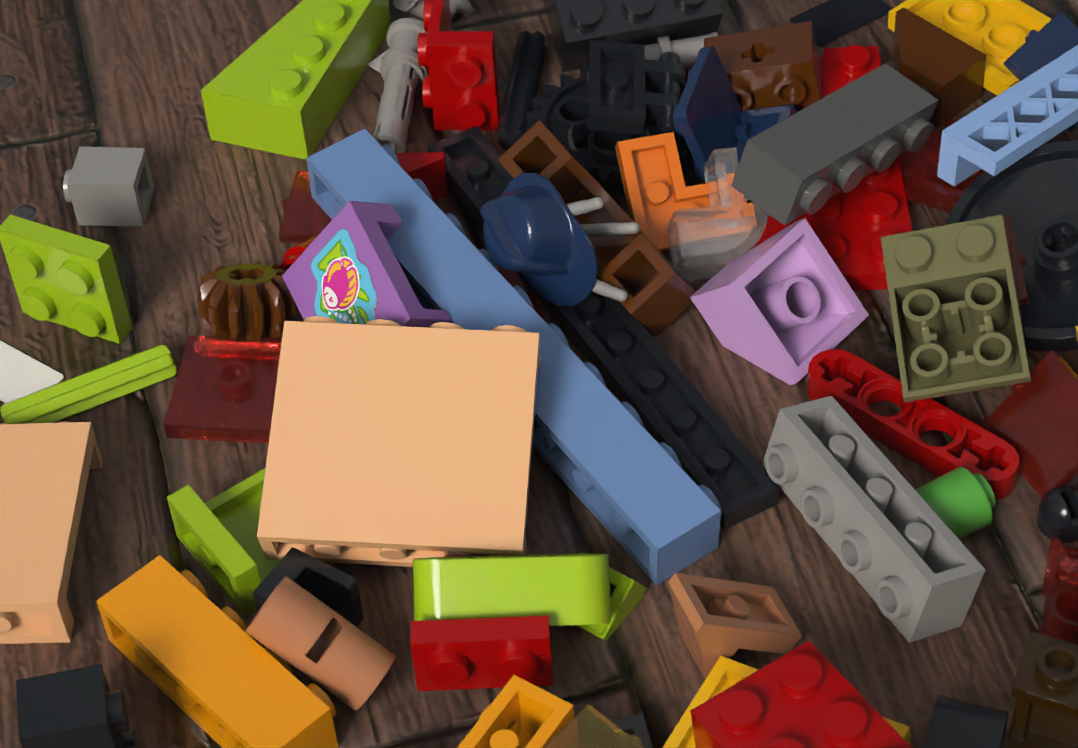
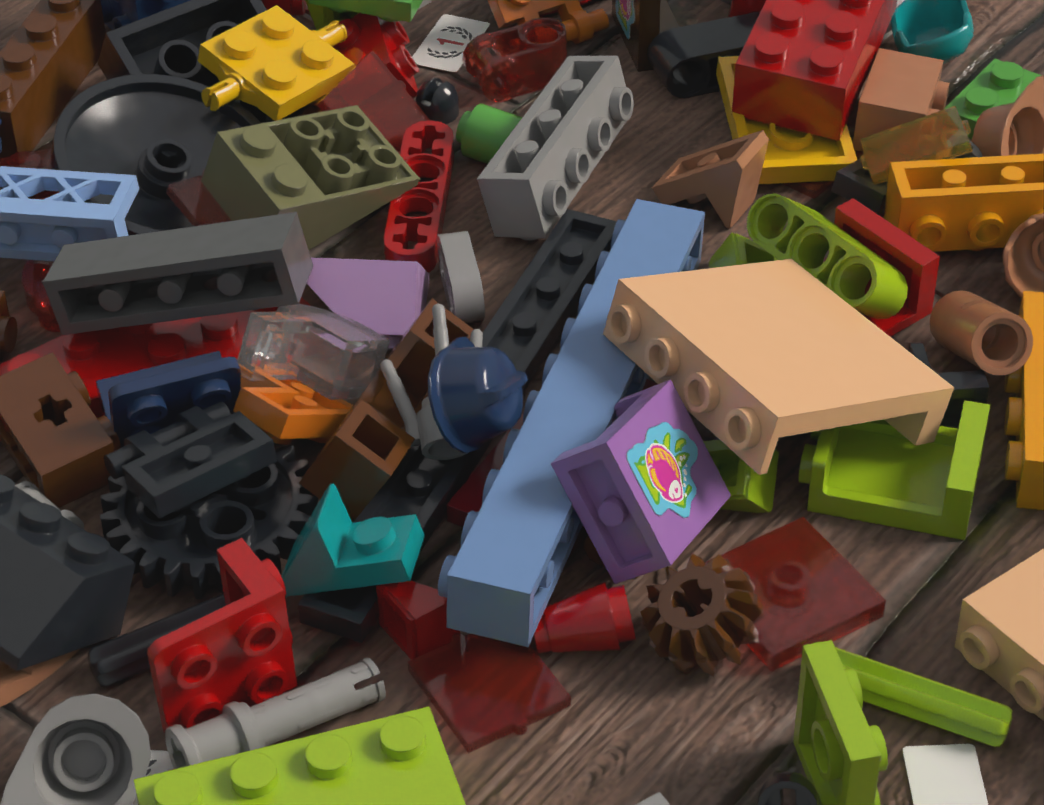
camera: 130 degrees left, 5 degrees down
none -> teal slope [281,483,425,597]
none -> light grey beam [437,231,485,323]

